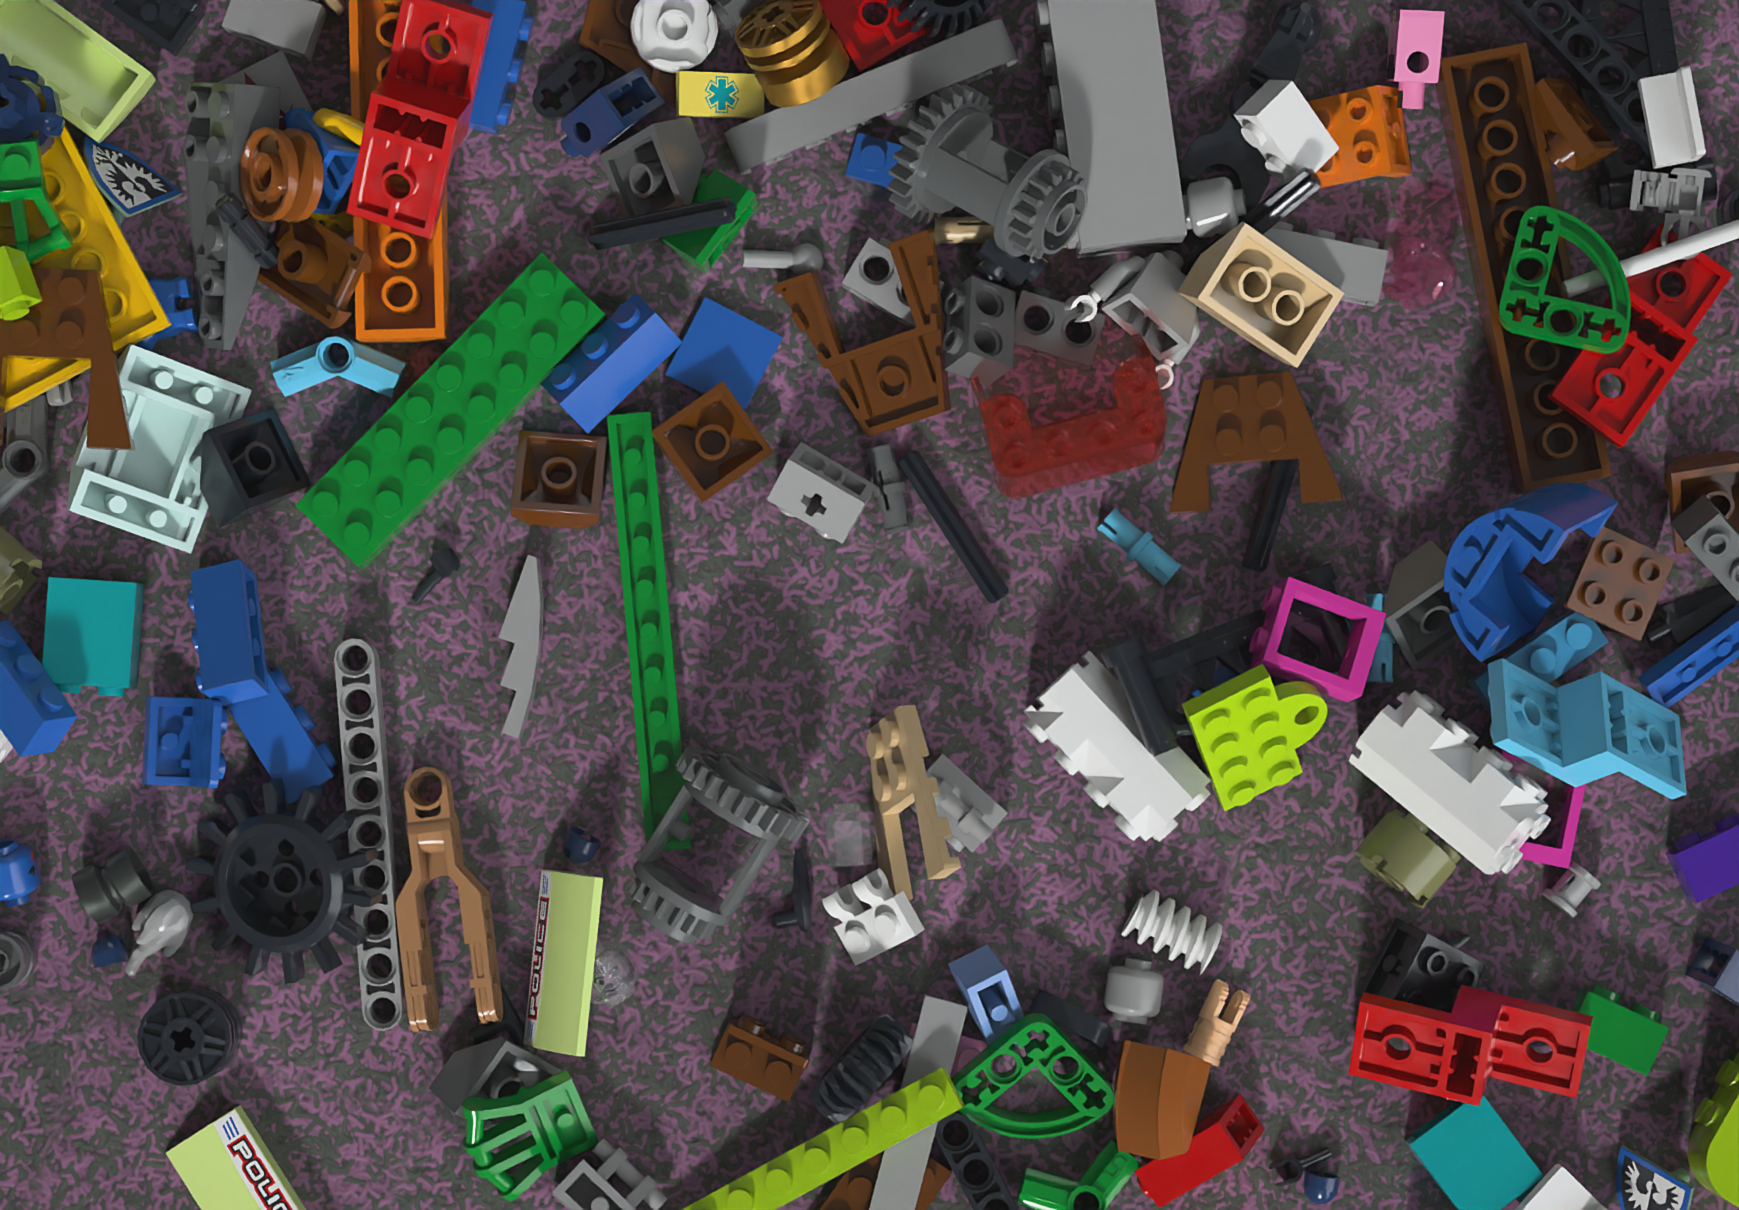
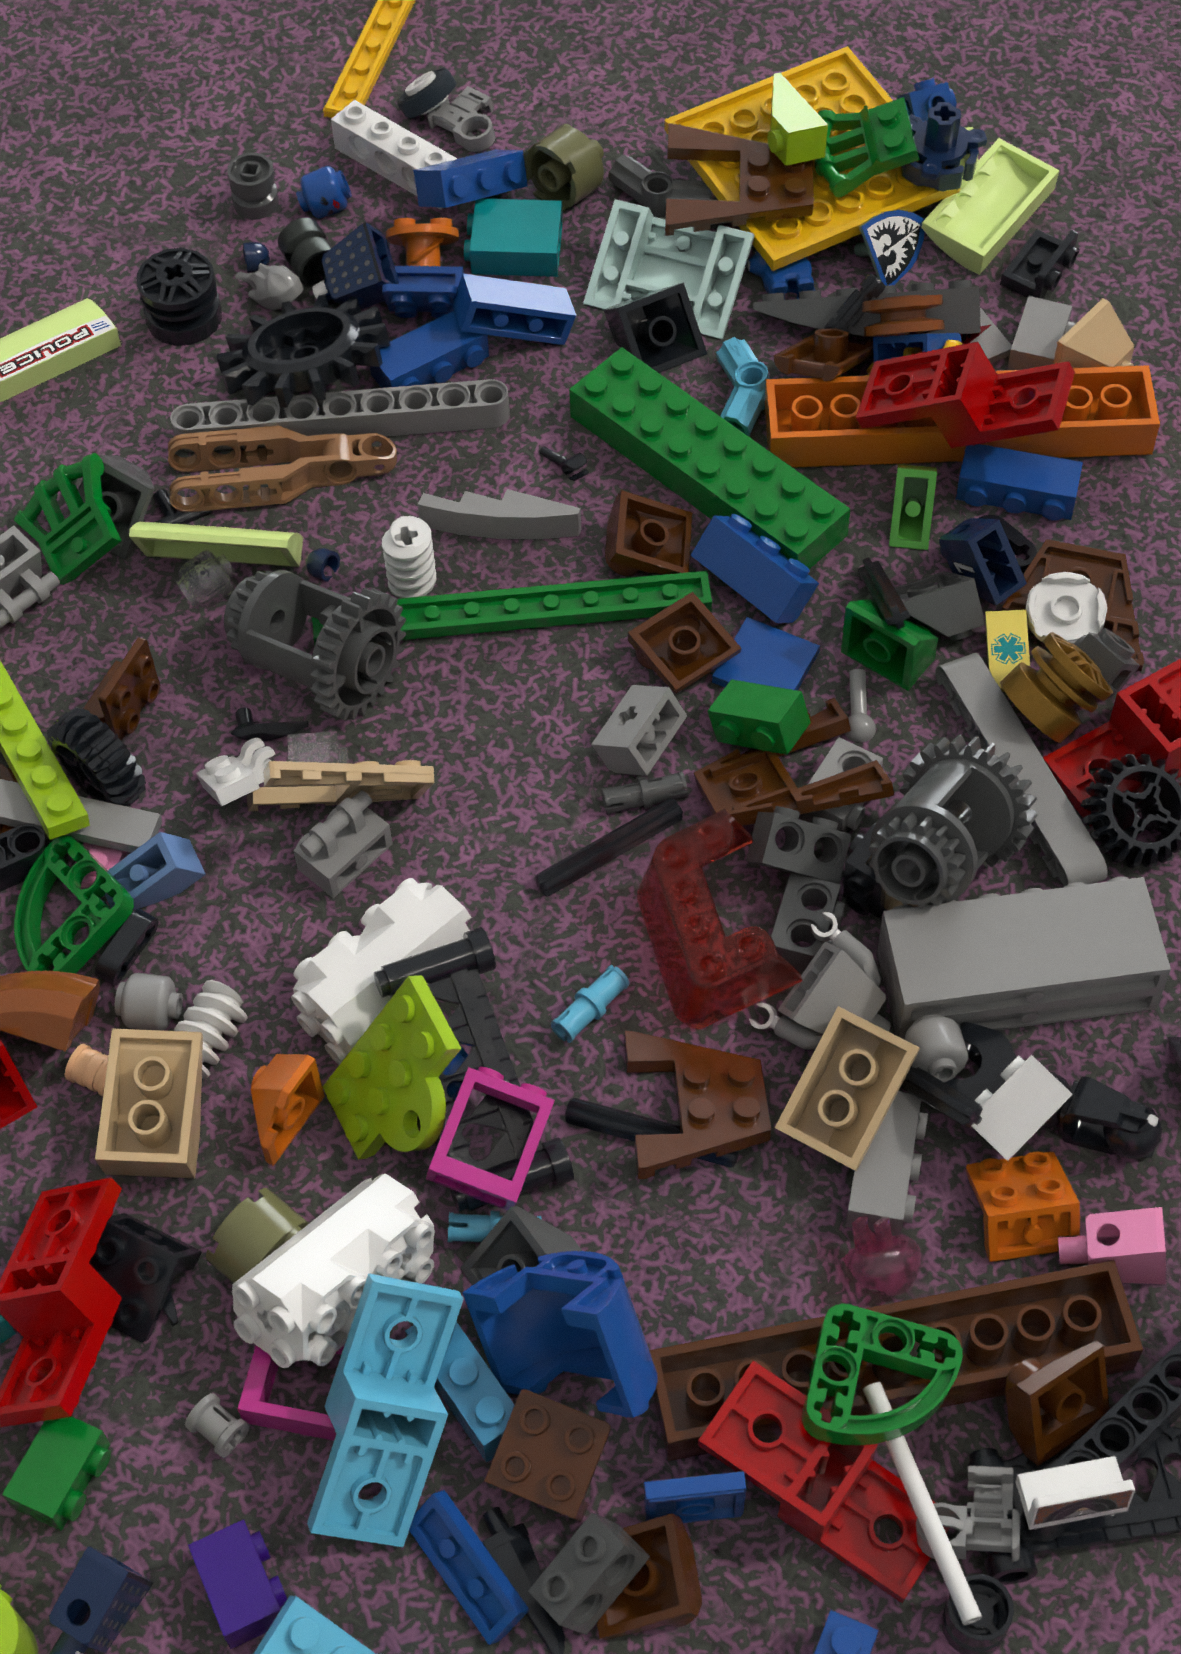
camera: 90 degrees right, 30 degrees down
none -> tan slope [95,1028,203,1178]
none -> orange slope [250,1054,325,1166]
none -> dark blue torso [313,222,399,310]
none -> white piece [382,516,436,599]
none -> orange plate [386,218,459,266]
none -> blue tile [644,1471,746,1523]
none -> green brick [707,679,811,755]
none -> bright green slope [889,464,937,550]

